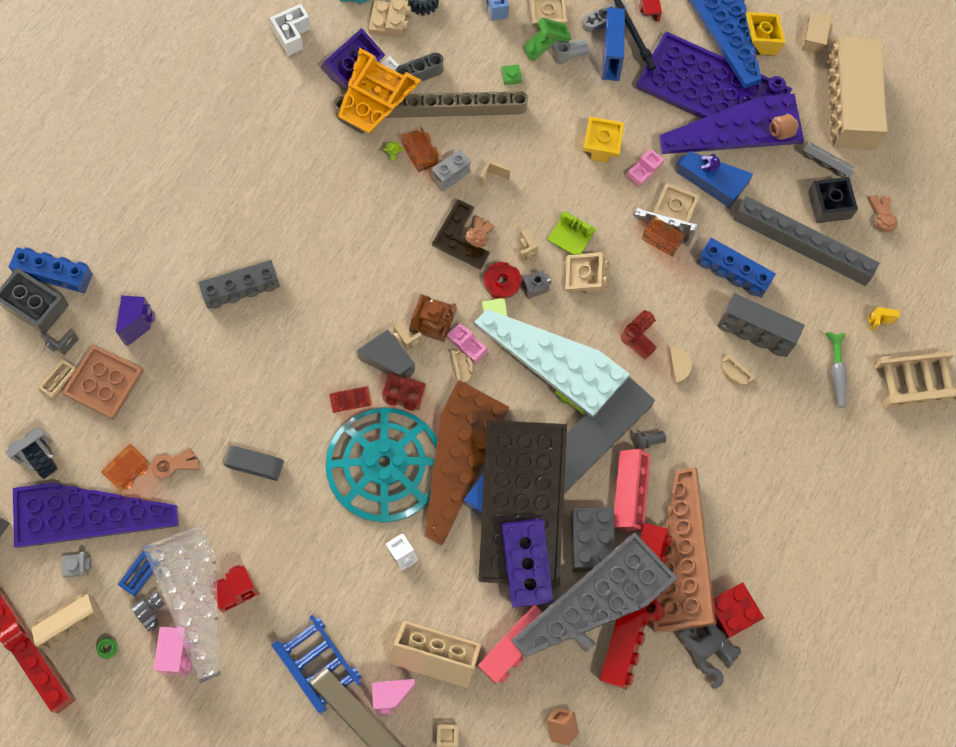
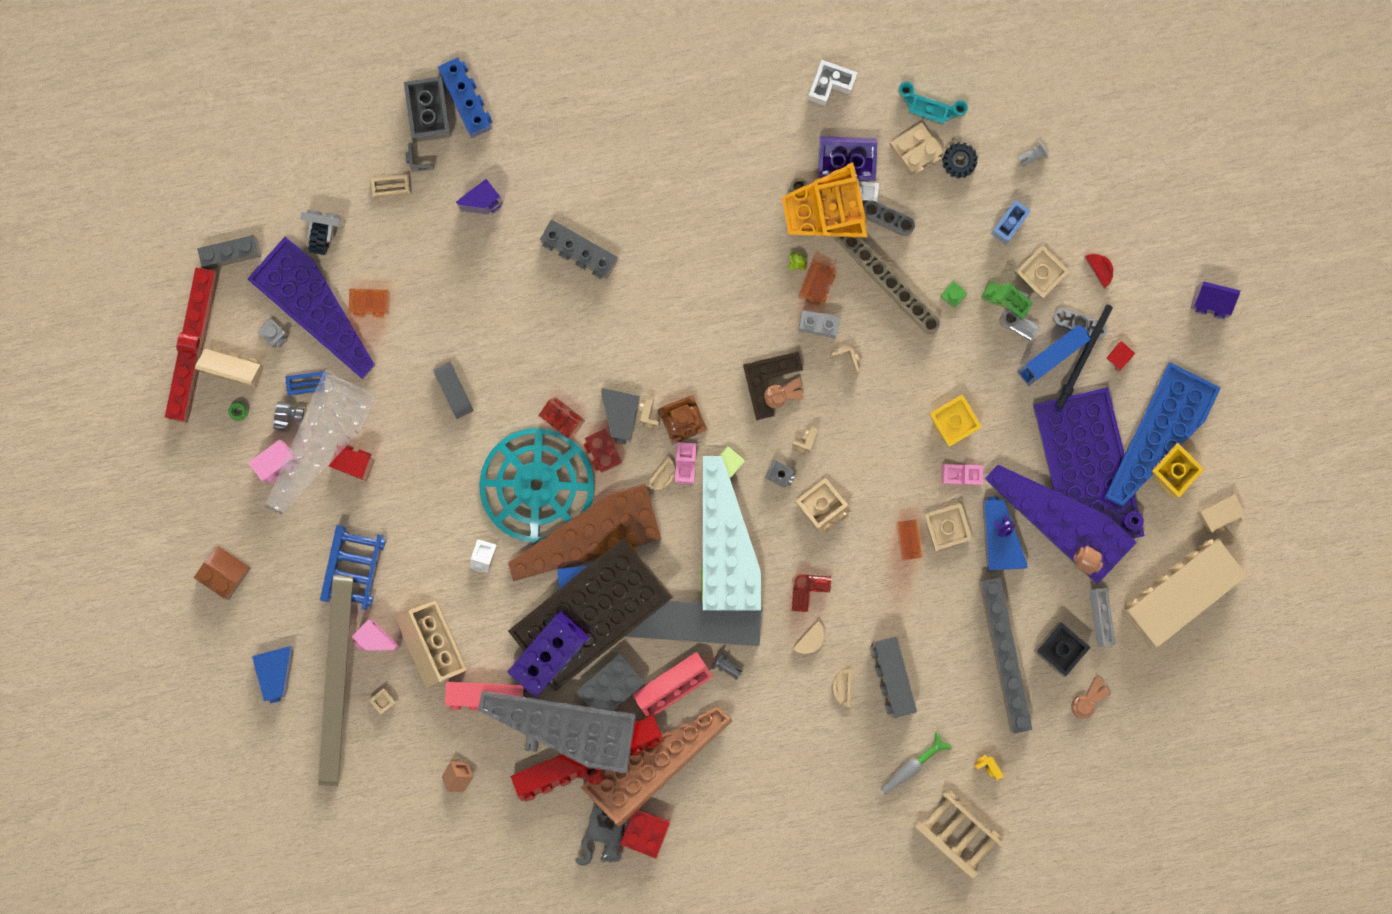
camera: 50 degrees right, 15 degrees up
nougat plate [62,344,144,420] -> none
nougat piece [151,448,200,479] -> none
red plate [484,262,521,299] -> none
lime hinge [547,211,597,255] -> none
light grey wing [633,208,698,247] -> none
blue brick [697,238,776,298] -> none

